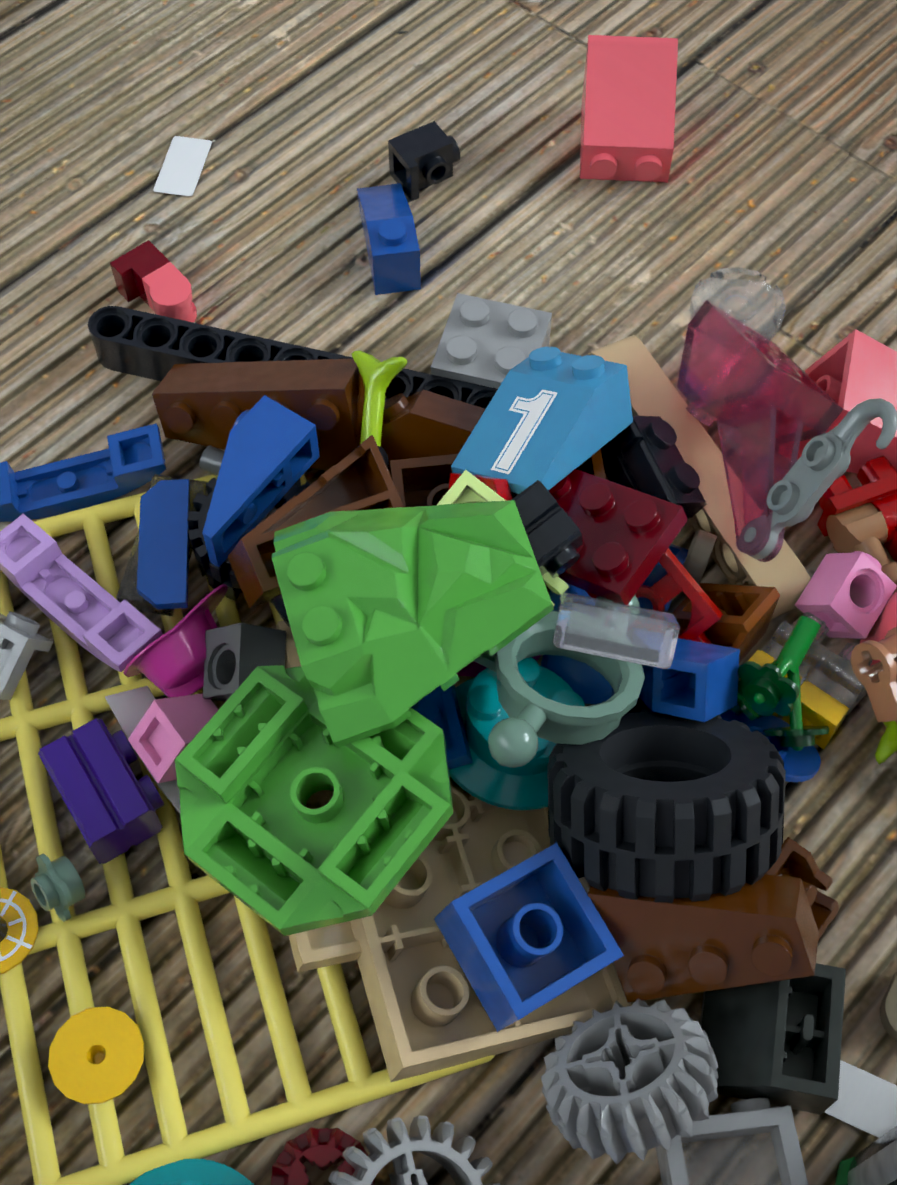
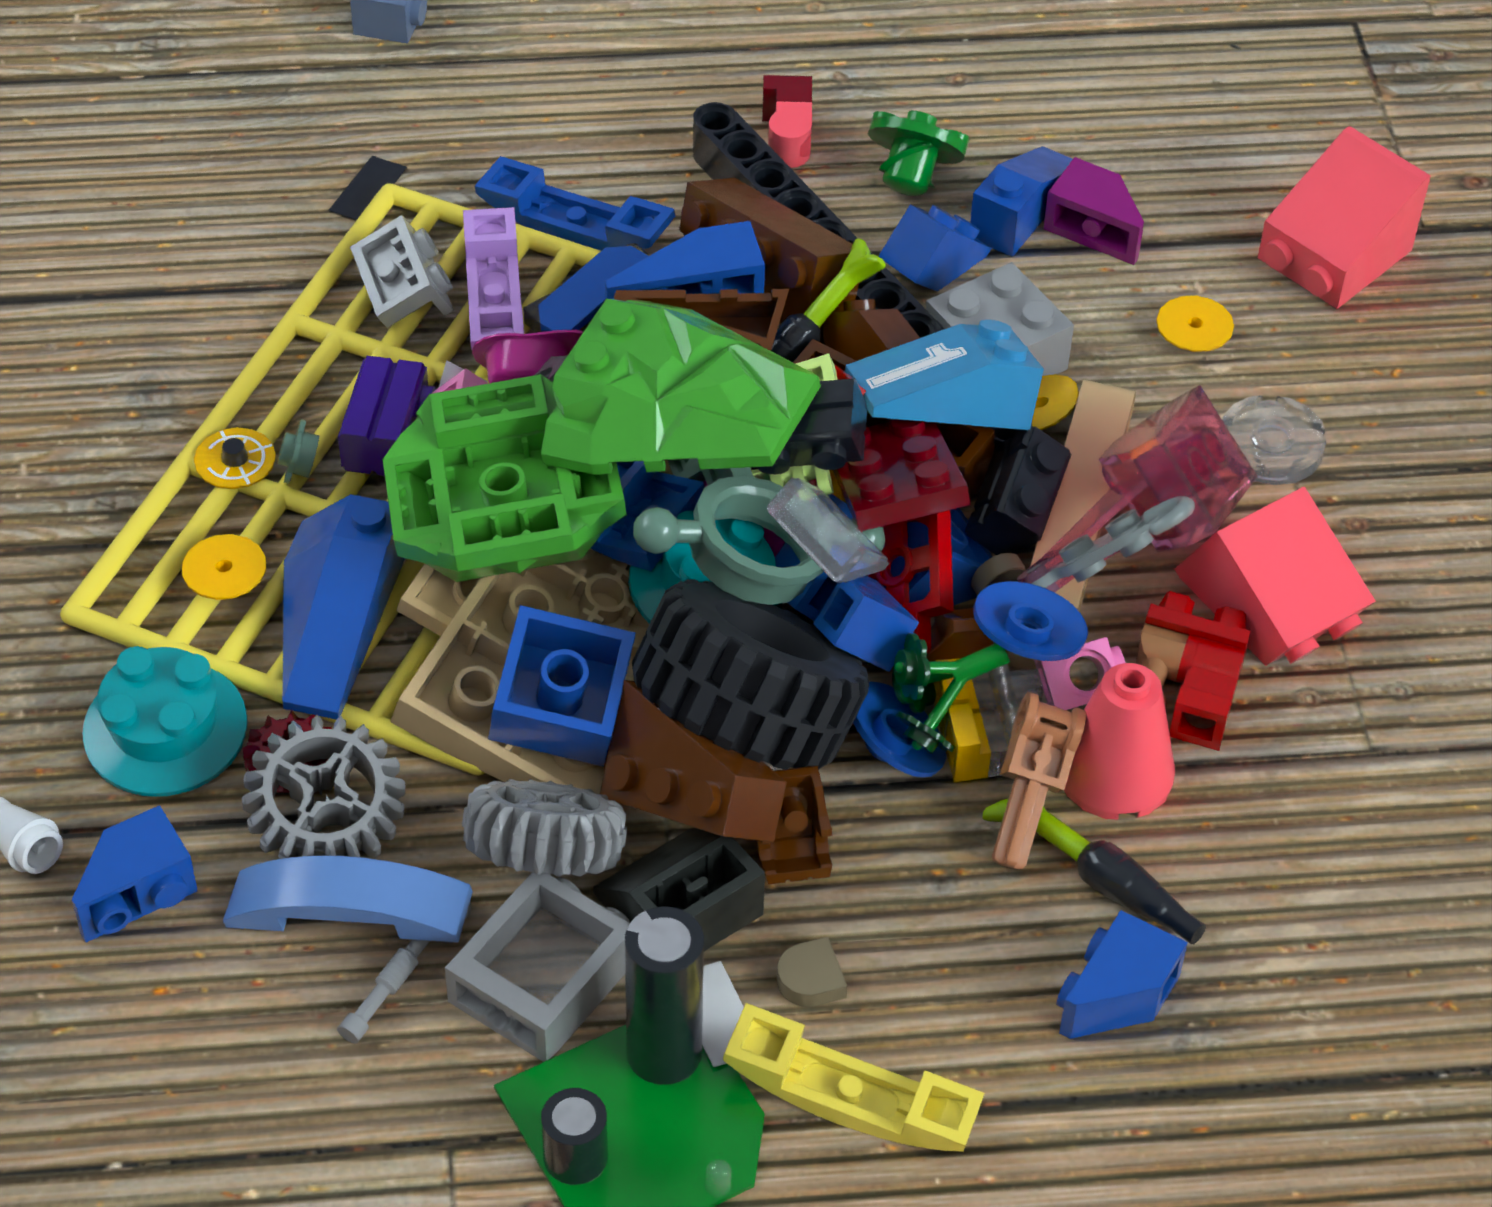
camera: 40 degrees right, 10 degrees down
white sticker [153,136,212,196] -> none
black brick [388,121,460,201] -> none
none -> blue wedge [282,494,405,720]
none -> green plate [868,110,970,196]
none -> blue slope [878,204,992,292]
none -> blue dish [973,581,1088,661]
none -> magenta slope [1043,157,1144,265]
none -> yellow piece [1156,295,1234,352]

